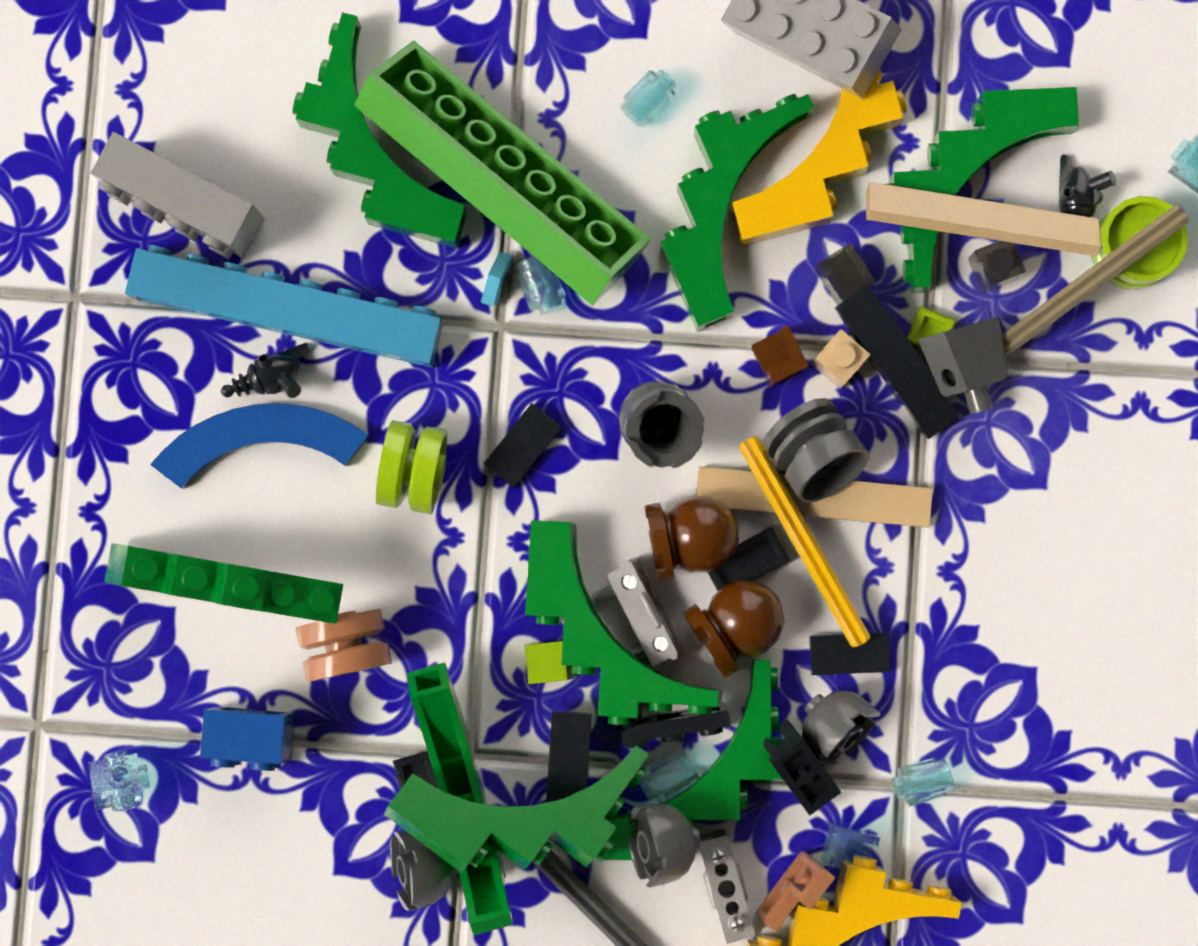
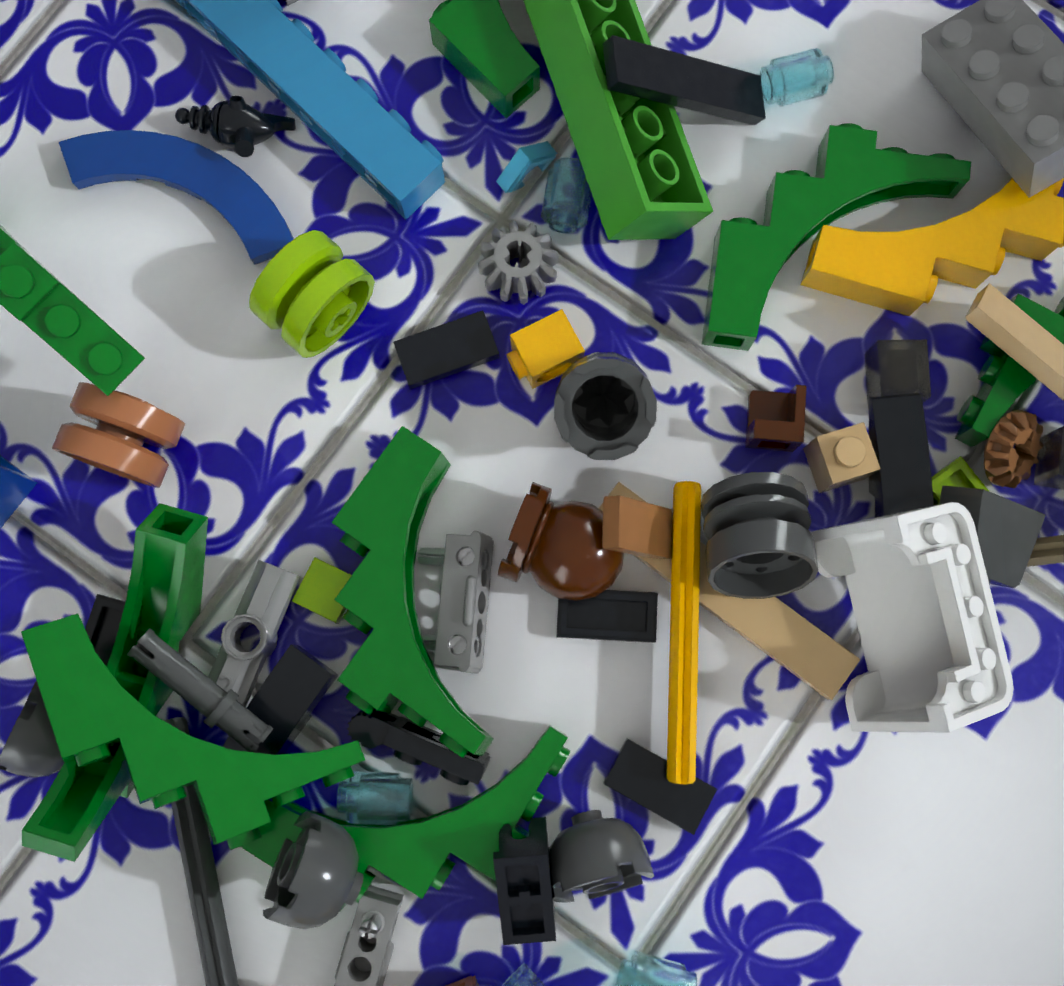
camera: 30 degrees right, 5 degrees down
reddish brown tile [683,579,785,678] -> none
none -> dark grey pin [127,629,273,752]
none -> light grey piece [208,560,301,707]
none -> light grey gear [478,220,559,304]
none -> yellow brick [506,309,585,389]
none -> medium nougat tile [602,495,672,559]
none -> black tile [603,35,766,125]
none -> white windscreen [811,502,1014,733]
none -> medium nougat gear [984,410,1044,488]

